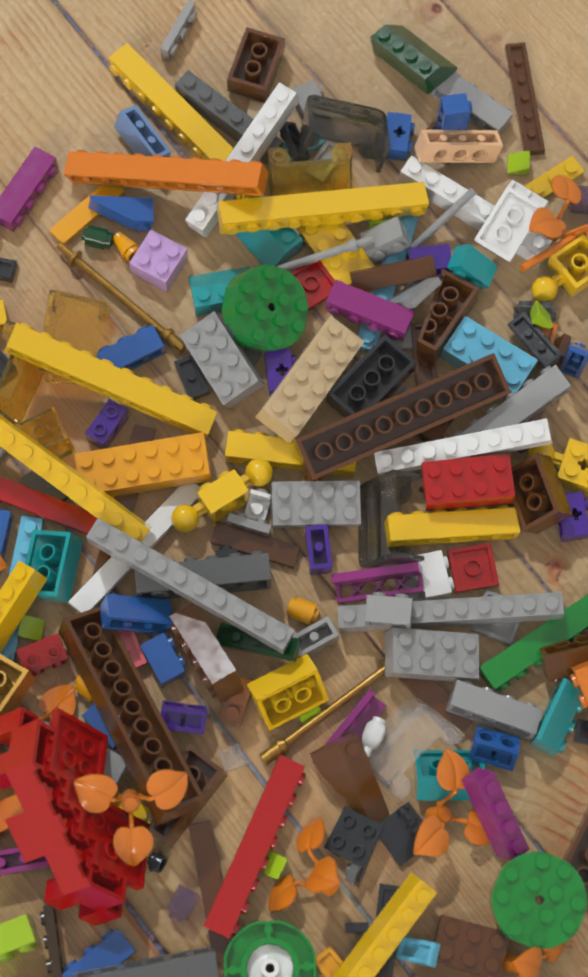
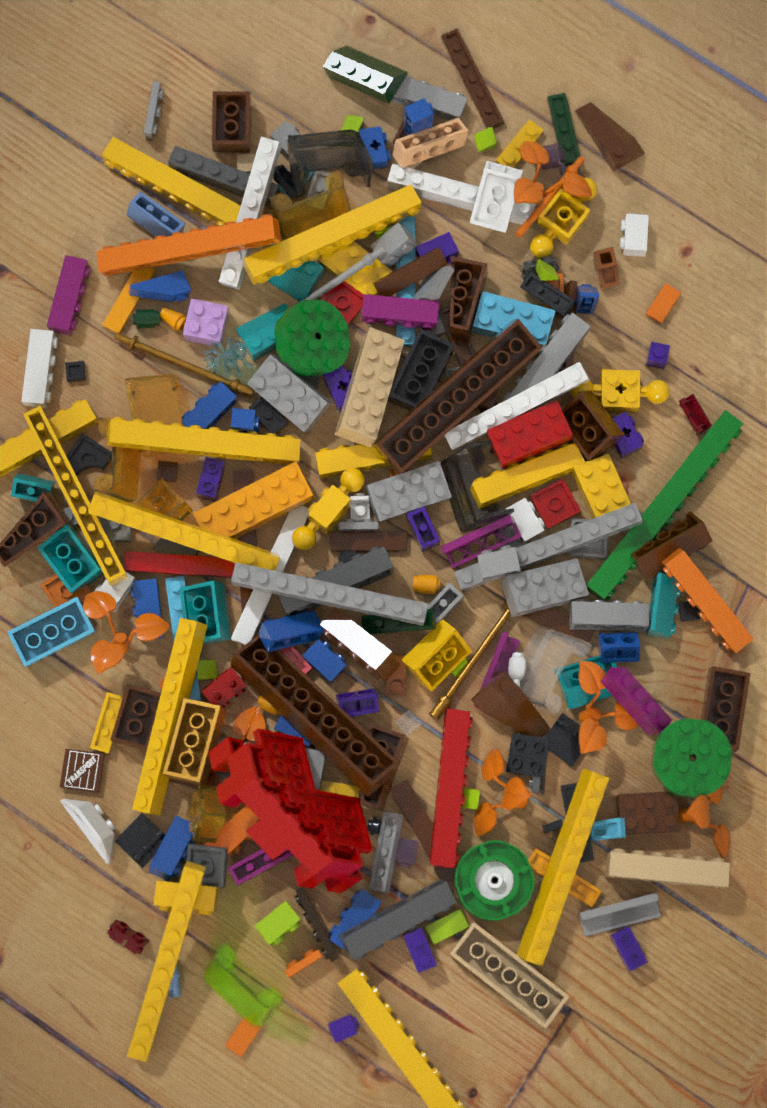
camera: 15 degrees left, 5 degrees up
orange plant [74,769,188,866] -> none
light grey bar [411,187,477,248] -> none
teal brick [447,244,498,289] -> none
none -> reddish brown plate [156,460,178,482]
none -> clear light blue animal [203,337,253,379]
none -> blue brick [231,408,260,433]
none -> lime slope [340,115,364,138]
none -> light grey plate [369,812,404,893]
none -> yellow brick [572,454,631,519]

